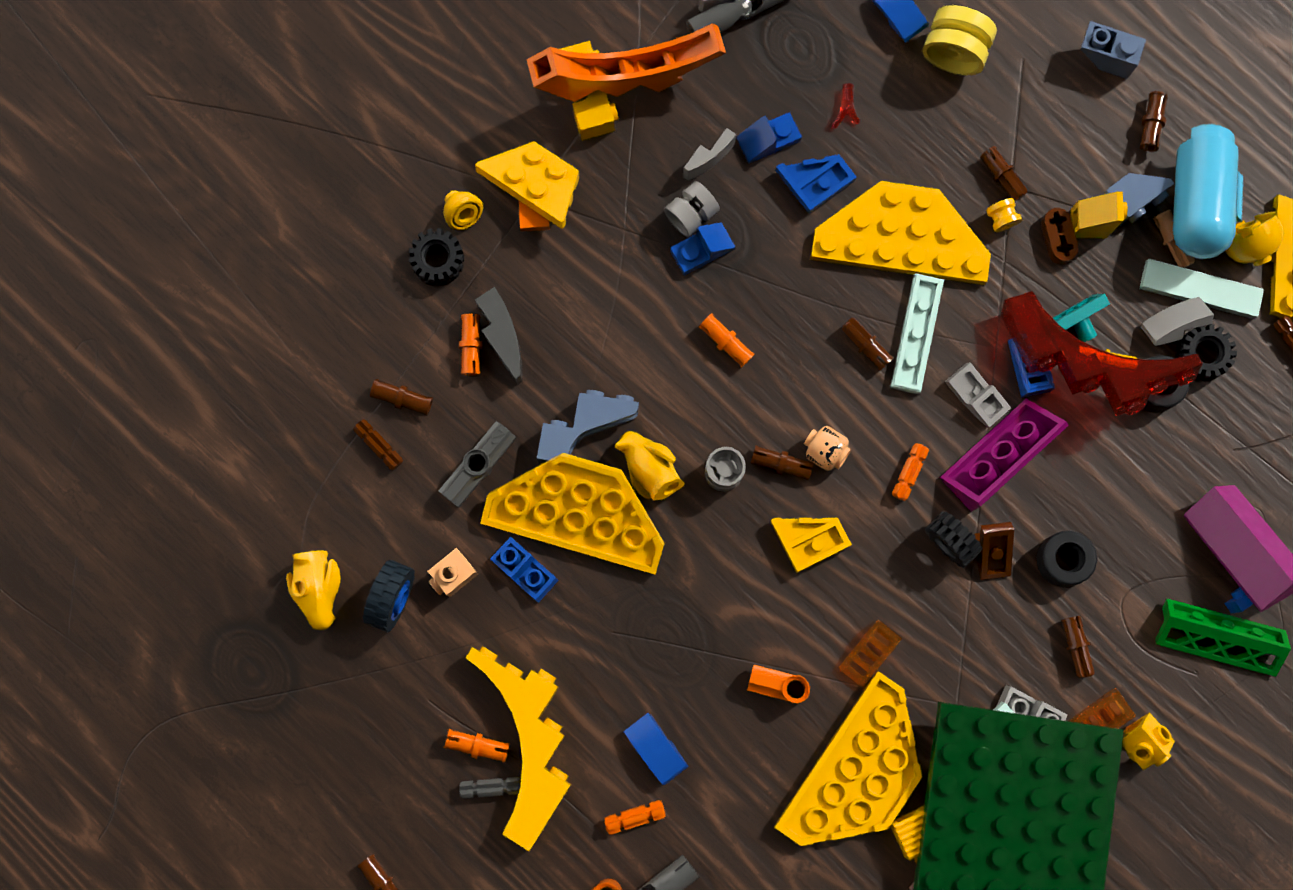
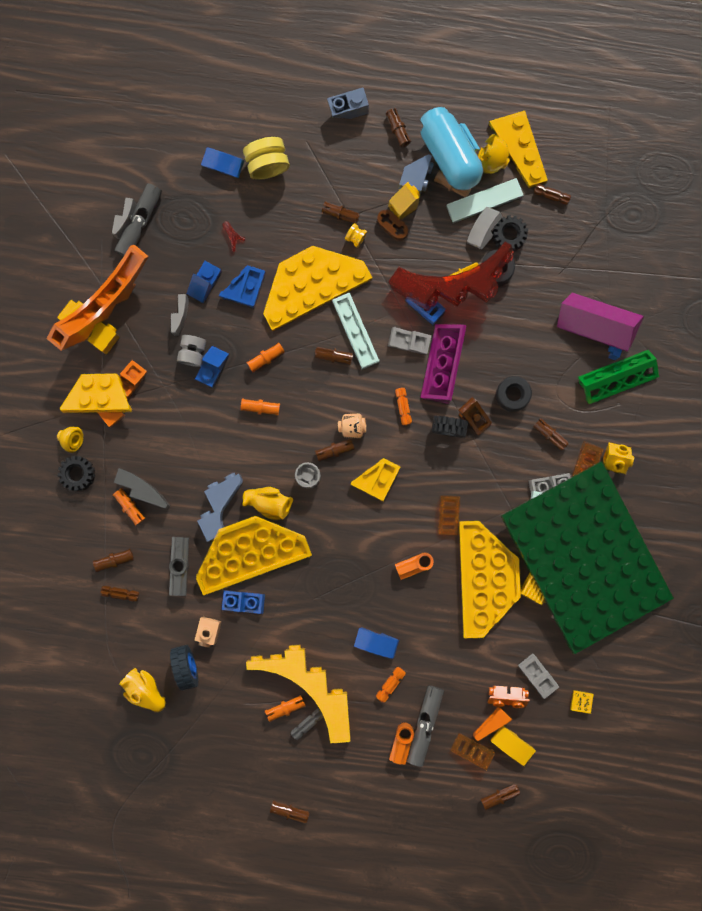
camera: 30 degrees left, 5 degrees up
teal tile [1043,294,1110,343] -> none
none -> orange slope [120,360,147,399]
none -> orange pin [246,342,285,372]

